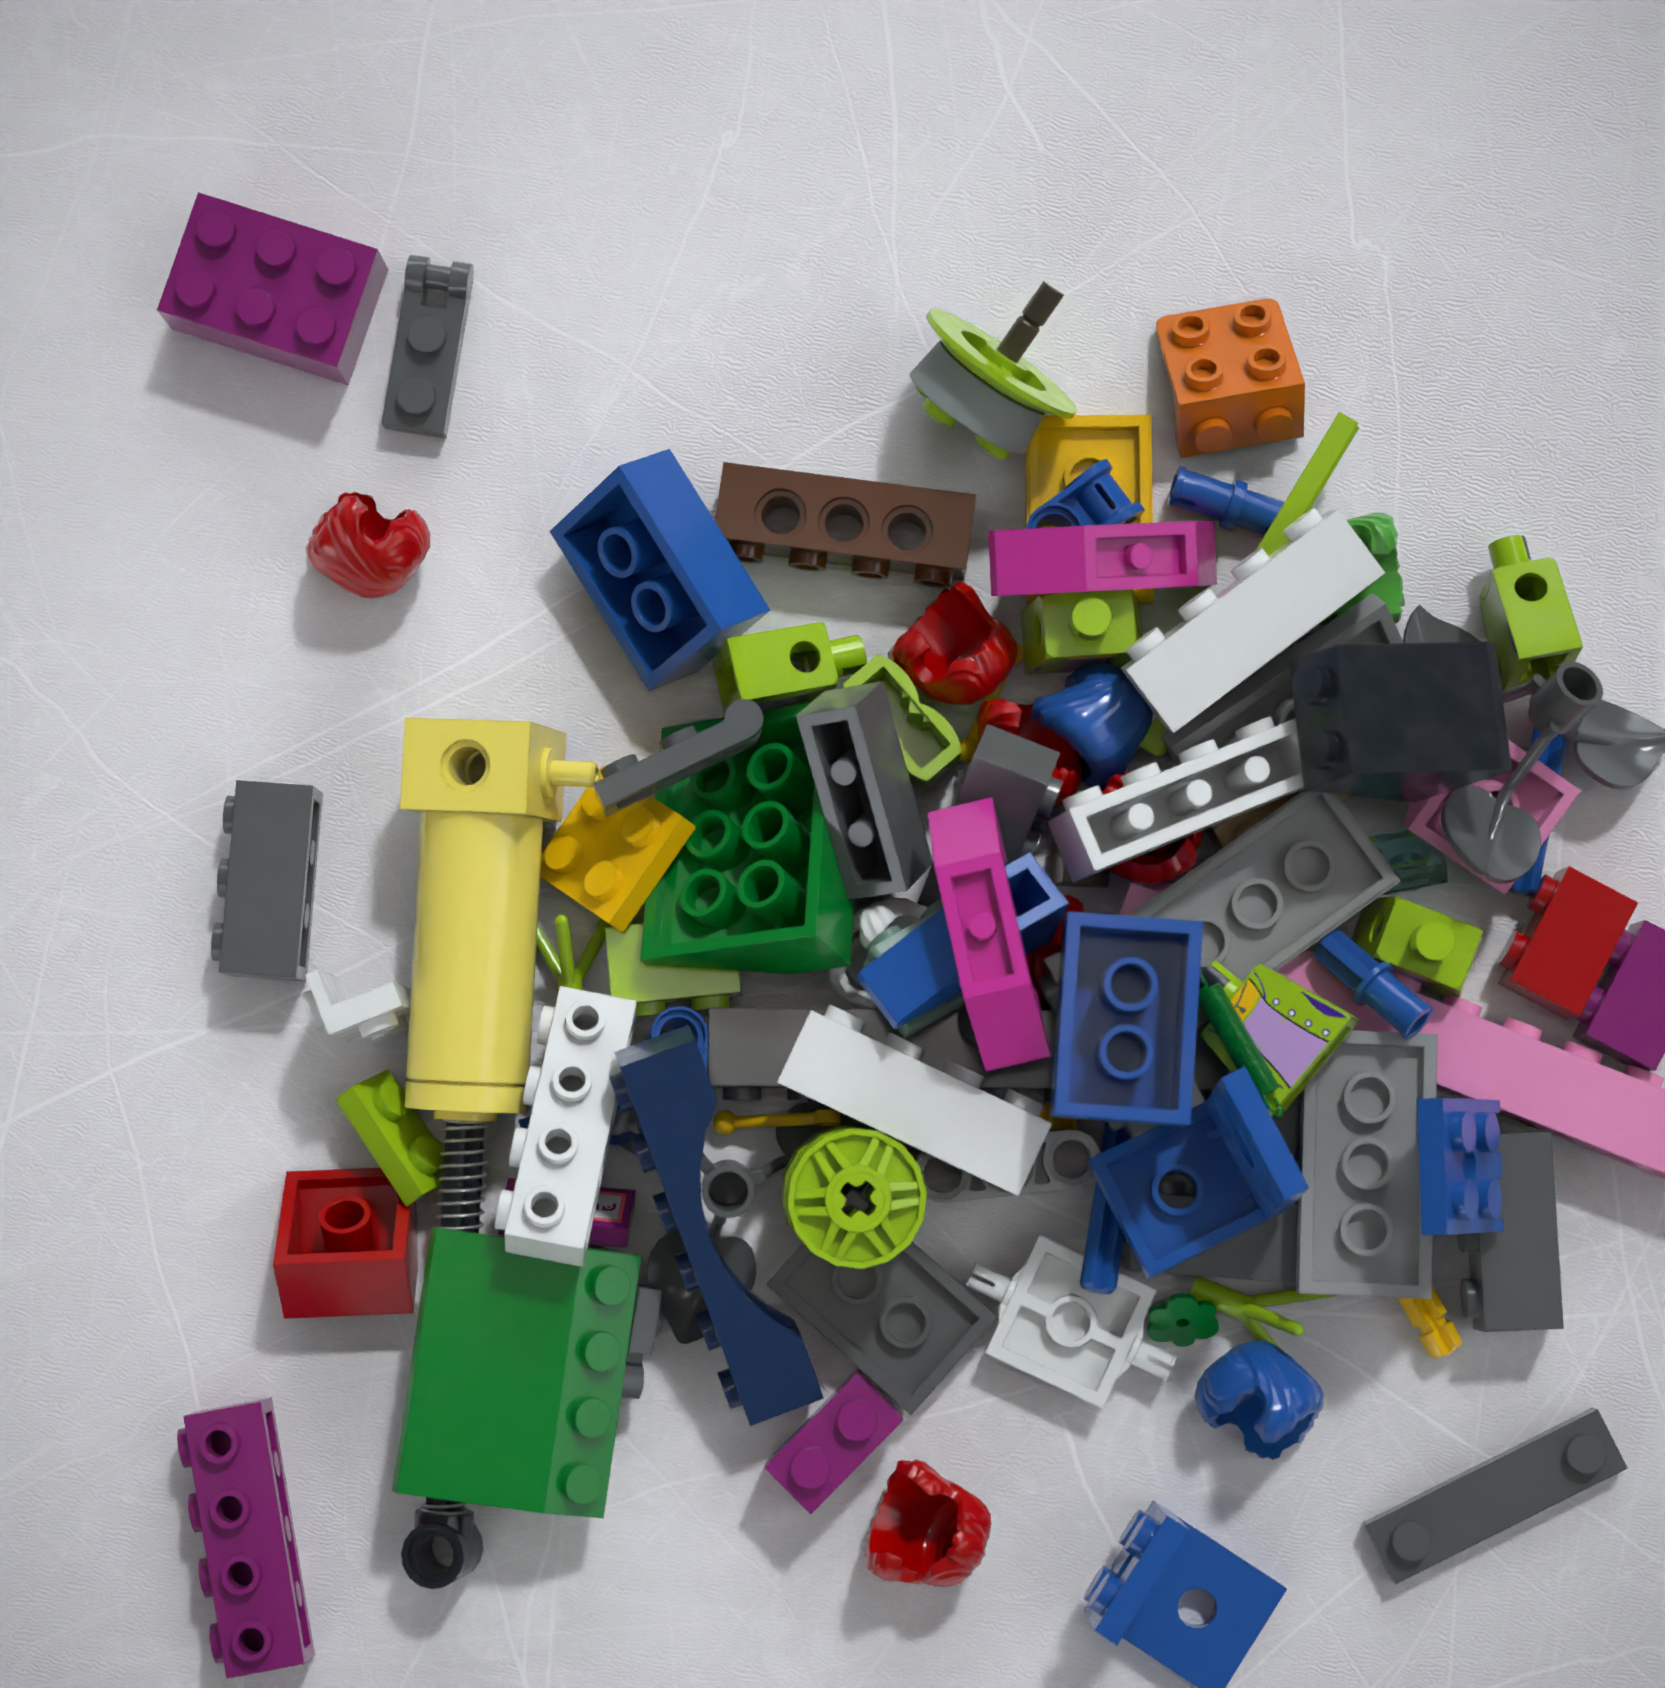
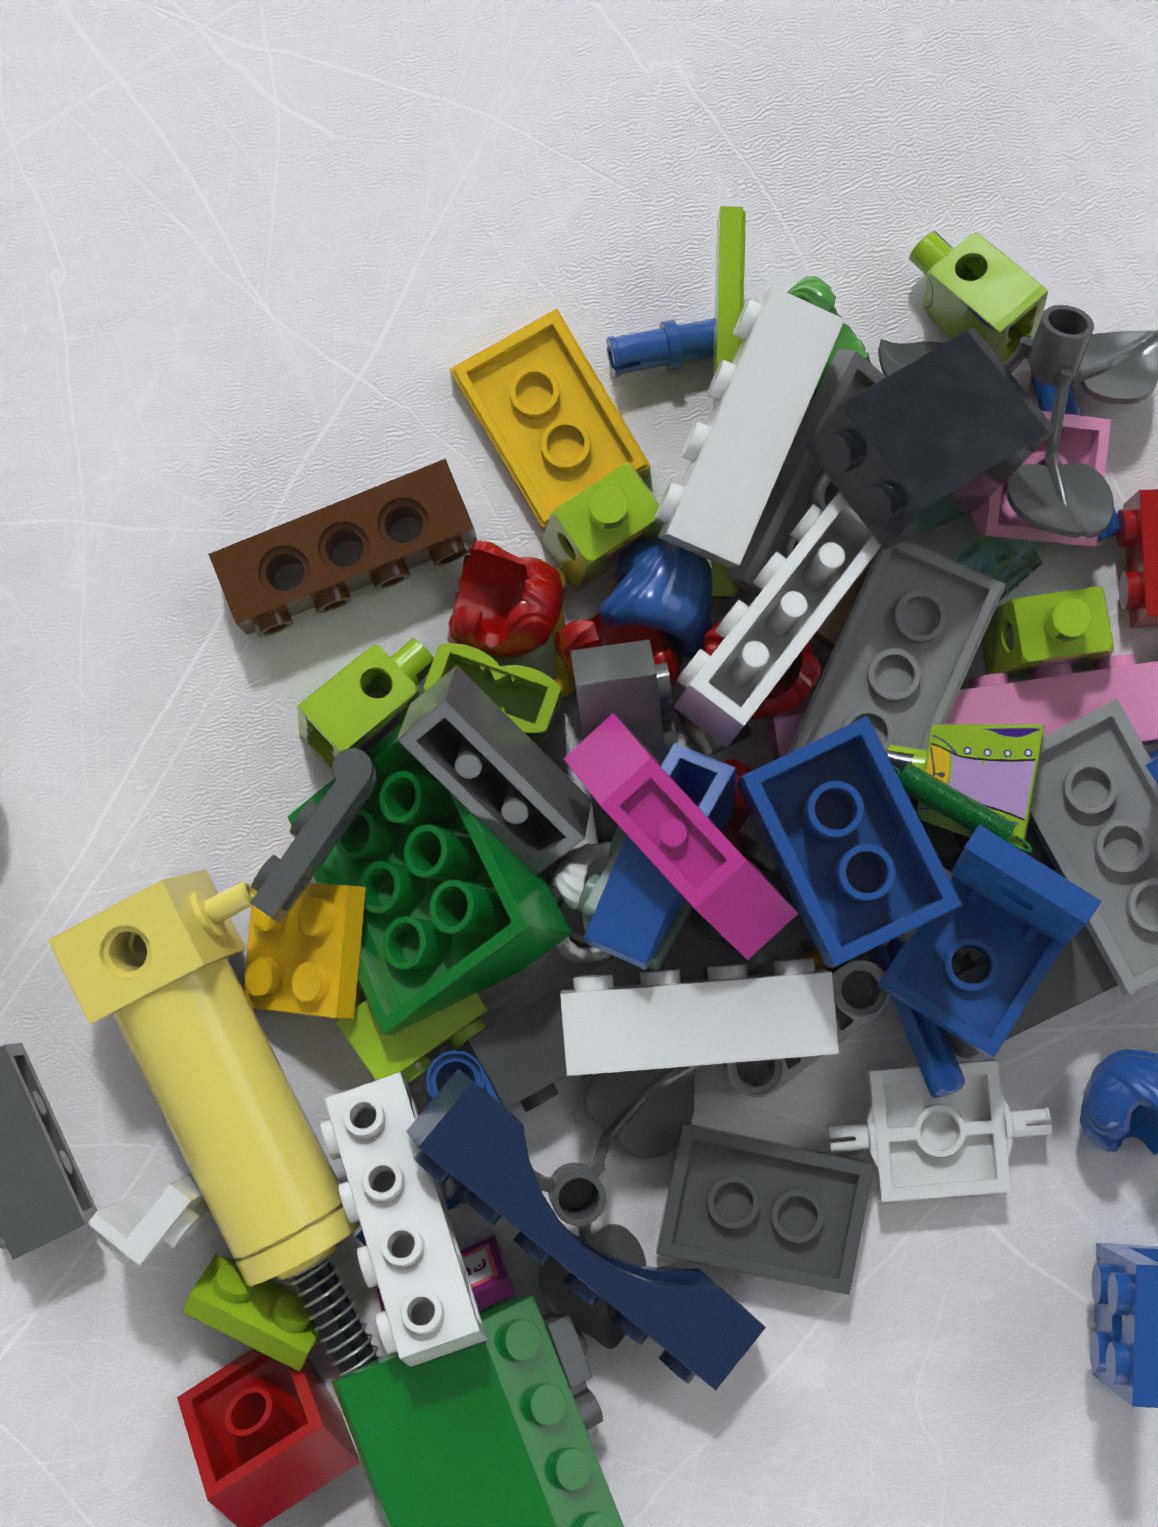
camera: 30 degrees left, 0 degrees up
lime plant [537,914,612,994] -> none
blue brick [549,449,771,692] -> none
yellow hinge [713,1110,841,1136] -> none
magenta brick [764,1369,904,1515] -> none
lime wheel [780,1125,927,1269] -> none
red hair [864,1459,992,1587] -> none
piece [910,281,1077,460] -> none
dark pink slope [988,521,1217,596] -> none
blue piece [1026,459,1145,529] -> none
green plant [1147,1293,1219,1347] -> none
orange bracket [1156,299,1305,458] -> none
lime plant [1190,1276,1337,1350] -> none
blue axle [1314,930,1434,1040] -> none

